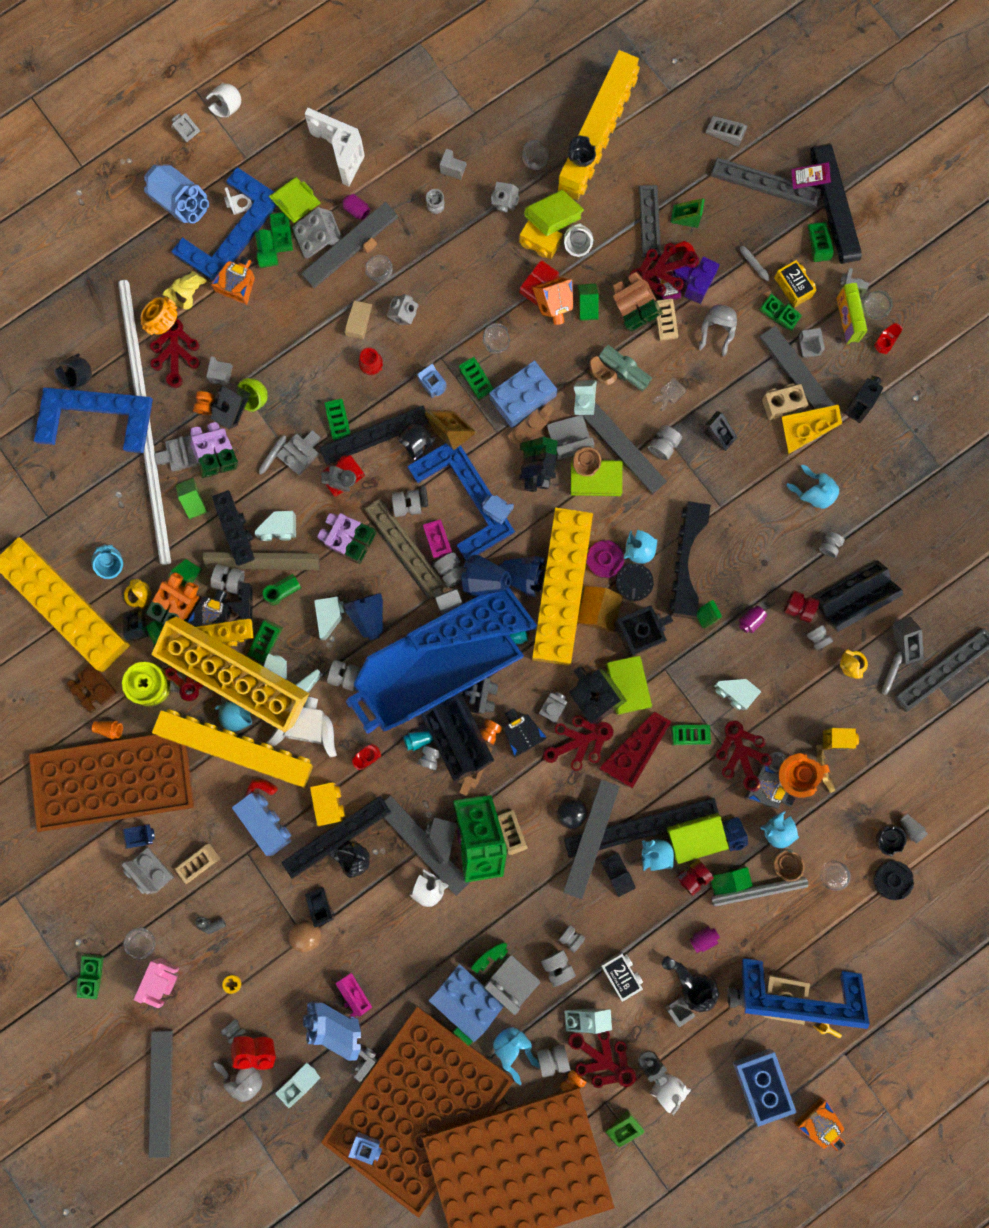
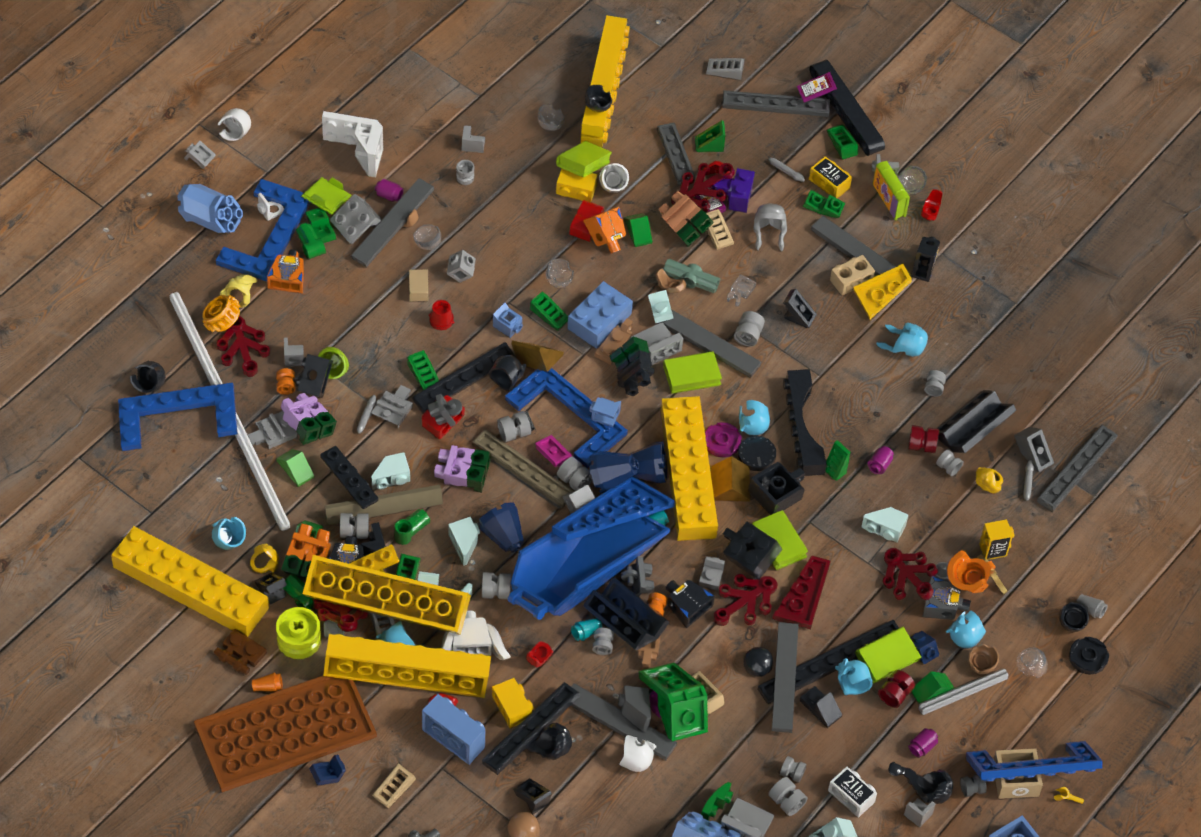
camera: 20 degrees left, 25 degrees down
light grey bracket [121,847,175,894] -> none
light grey brick [491,182,519,213] -> none
medium nougat hair [573,446,601,476] -> none
green slope [671,725,711,746] -> none
light grey panel [798,328,825,358] -> none

